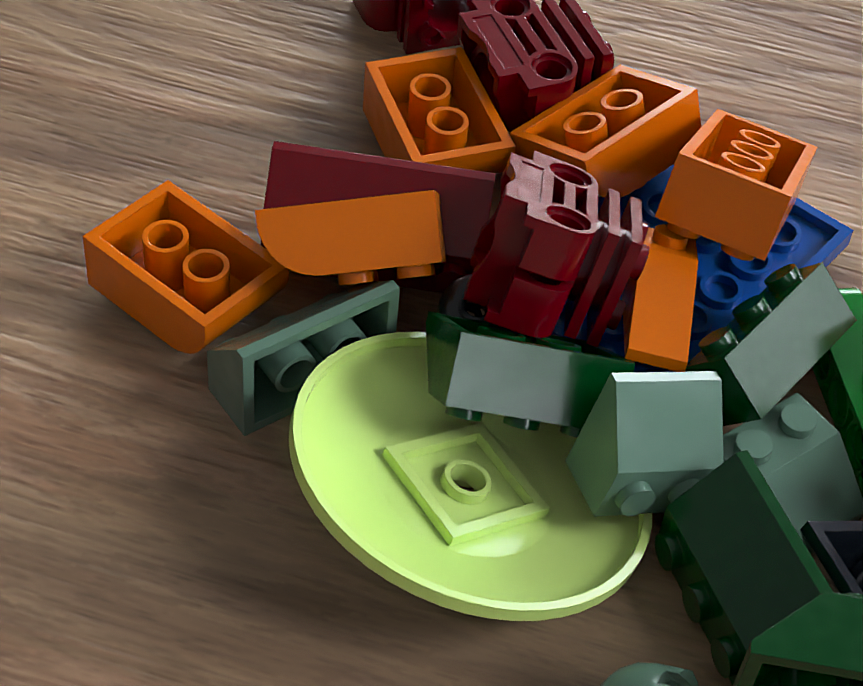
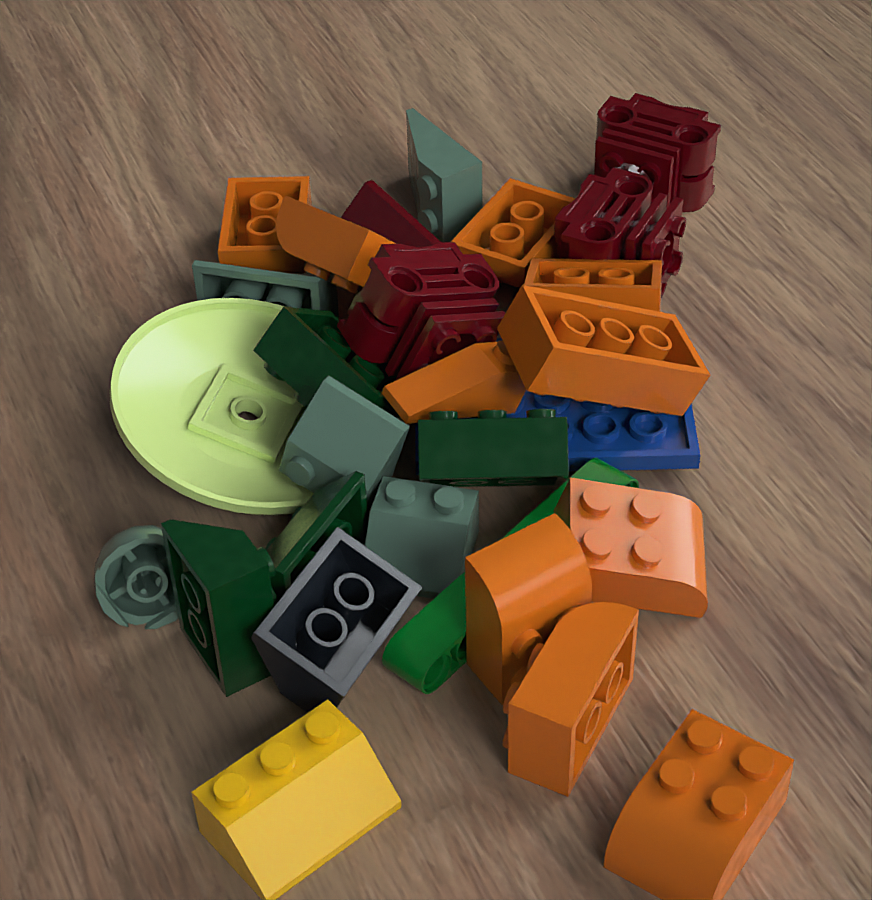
camera: 55 degrees right, 5 degrees down
none -> sand green slope [406,108,483,242]

